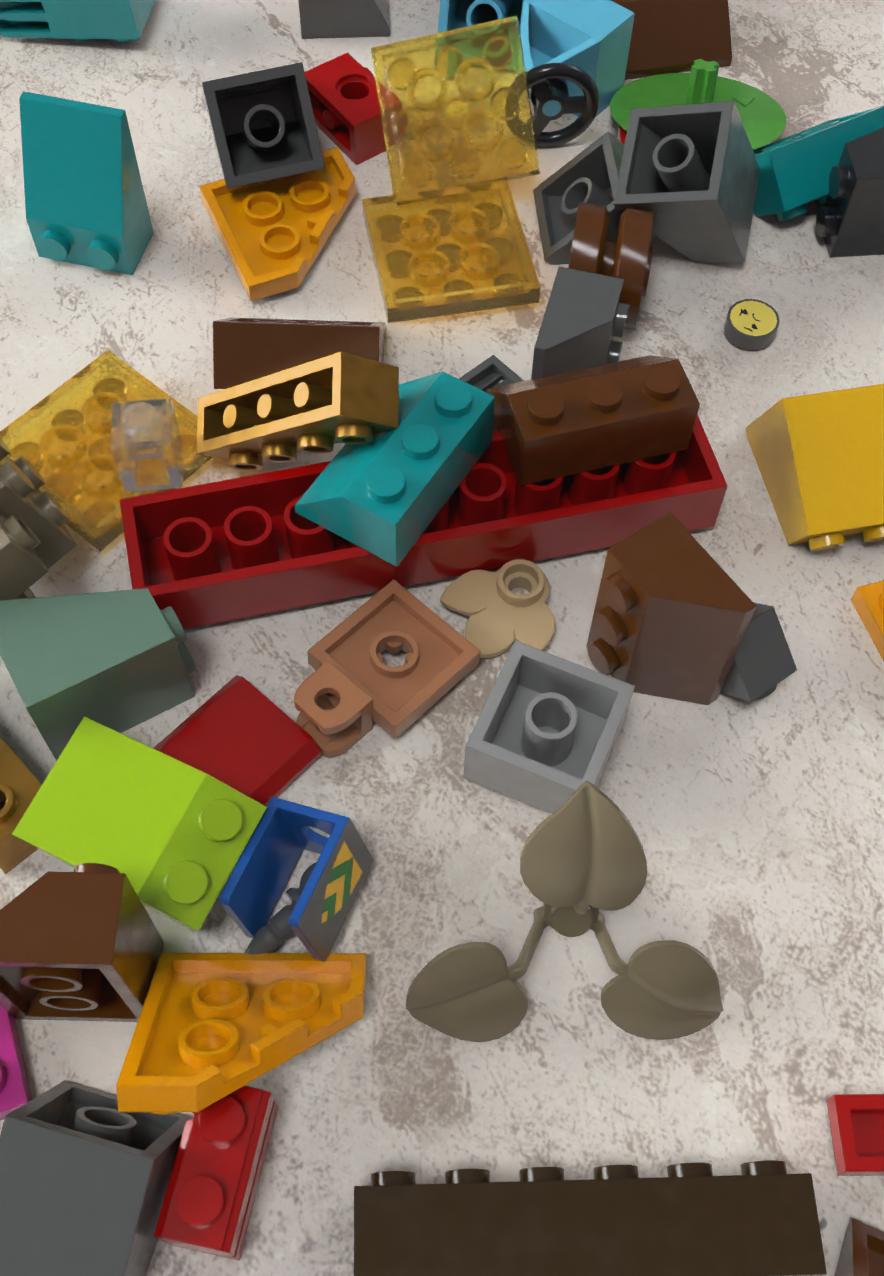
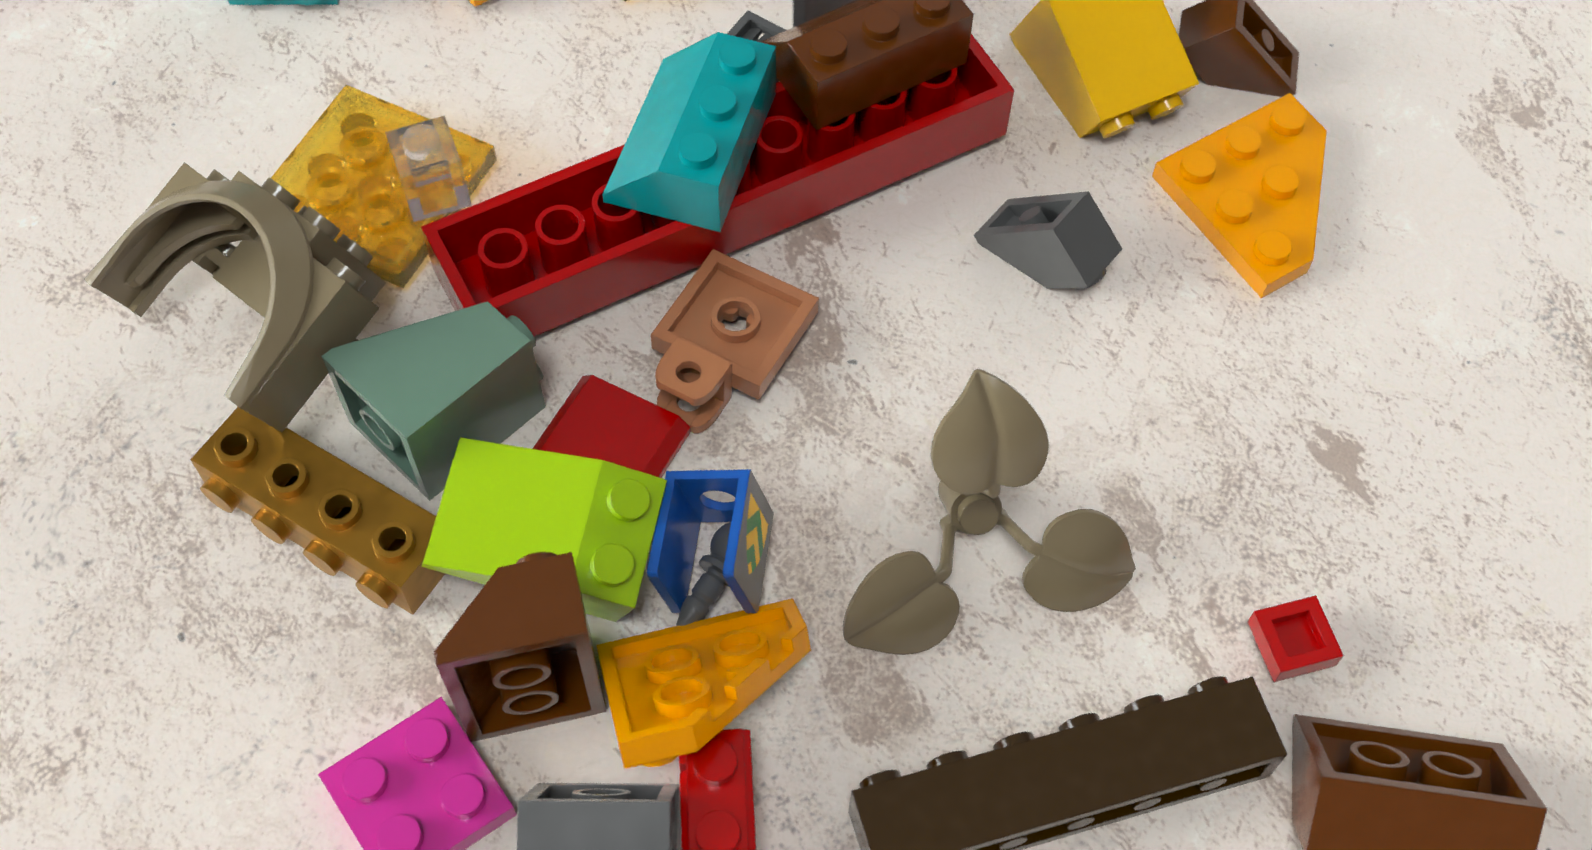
camera: 15 degrees left, 0 degrees up
pearl gold brick [197,352,400,470] -> none
reddish brown slope [213,317,386,389] -> none
tan plate [440,559,555,658] -> none
light grey brick [463,640,635,814] -> none
reddish brown slope [586,512,757,705] -> none

